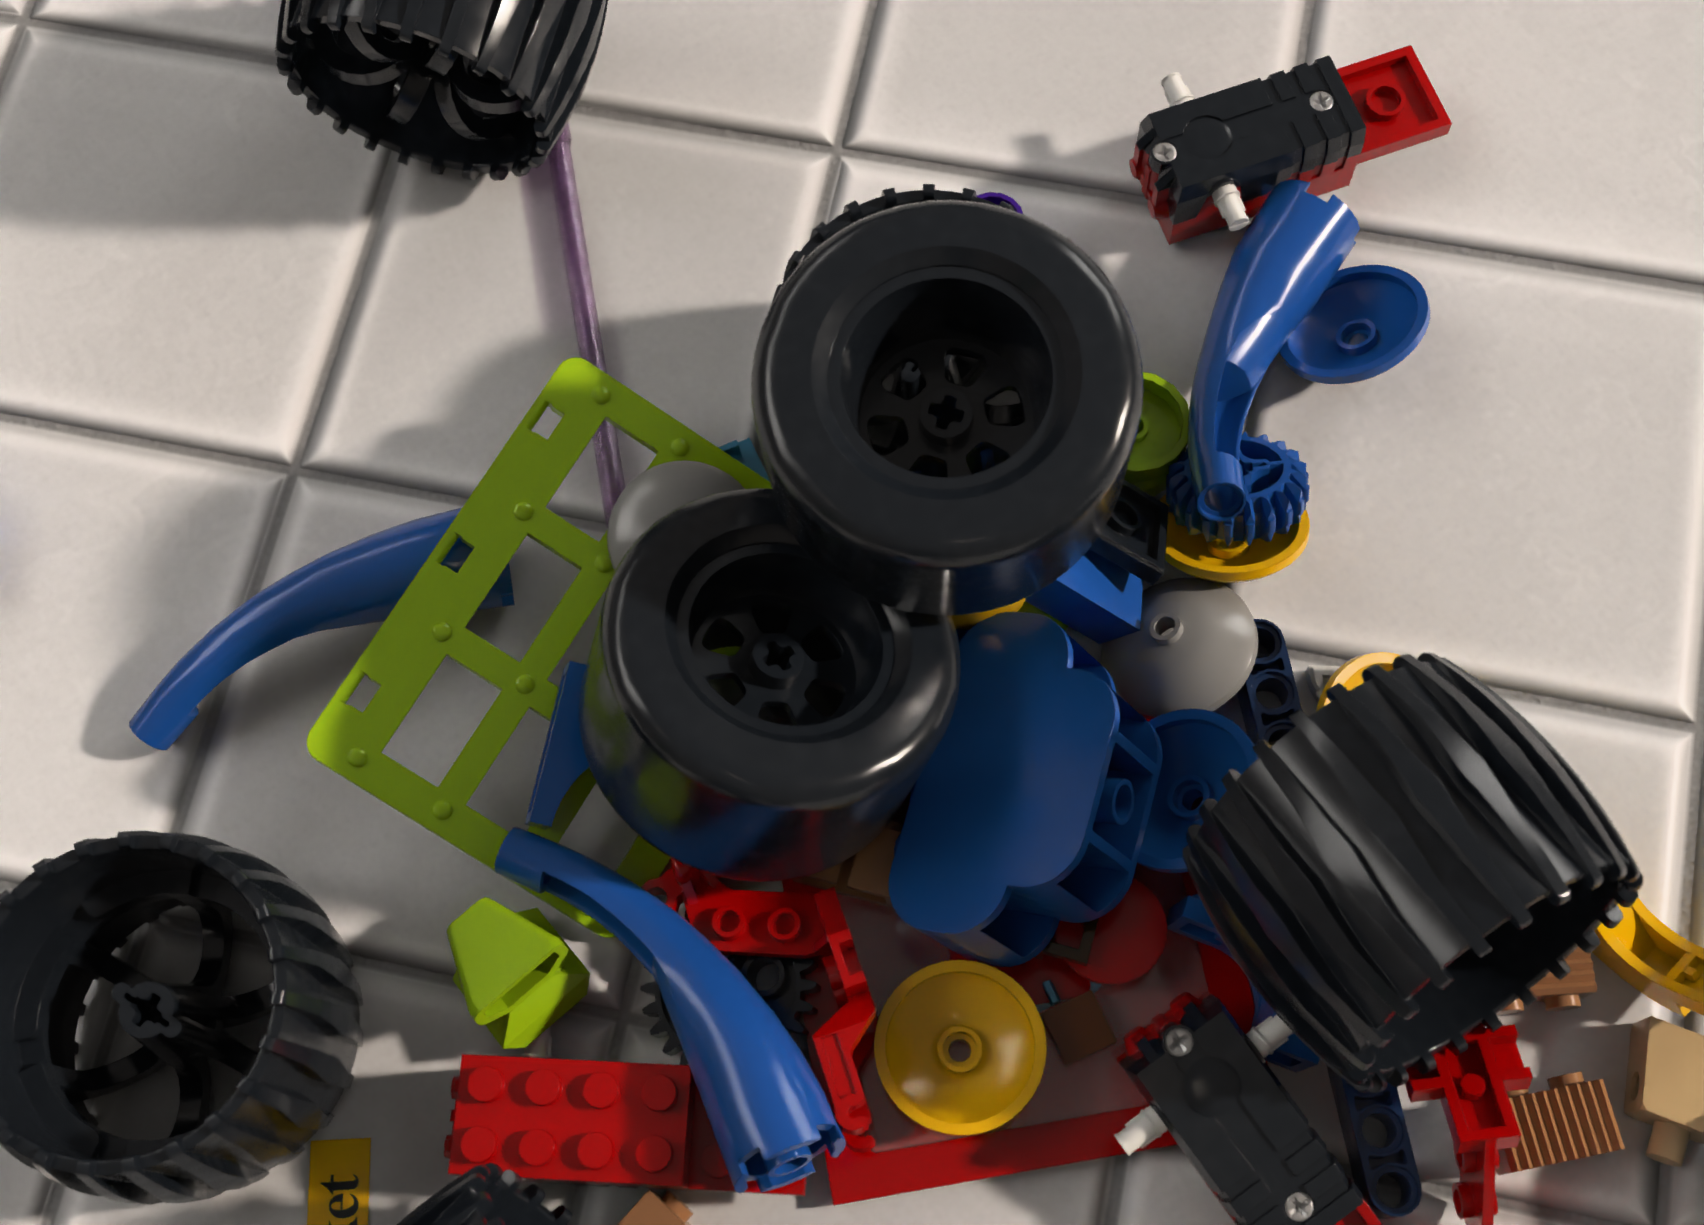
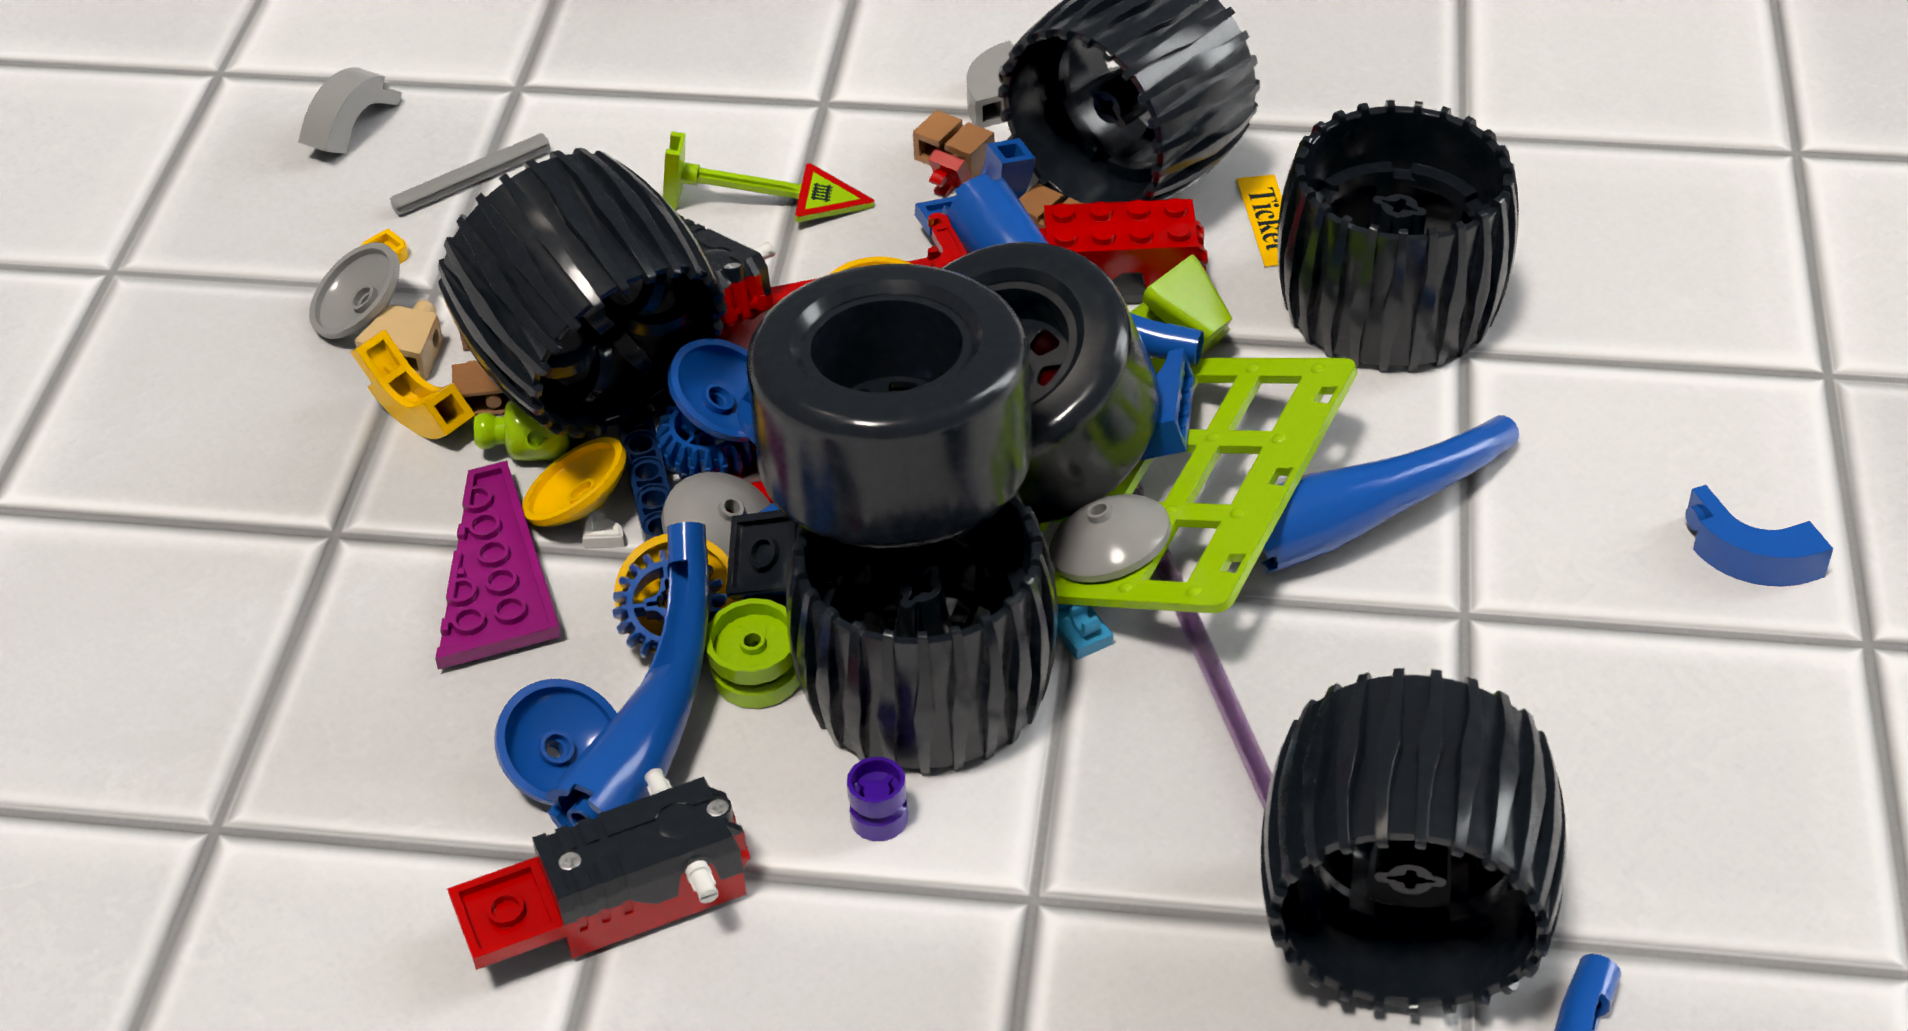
camera: 170 degrees right, 25 degrees down
none -> magenta wing [435,460,562,670]

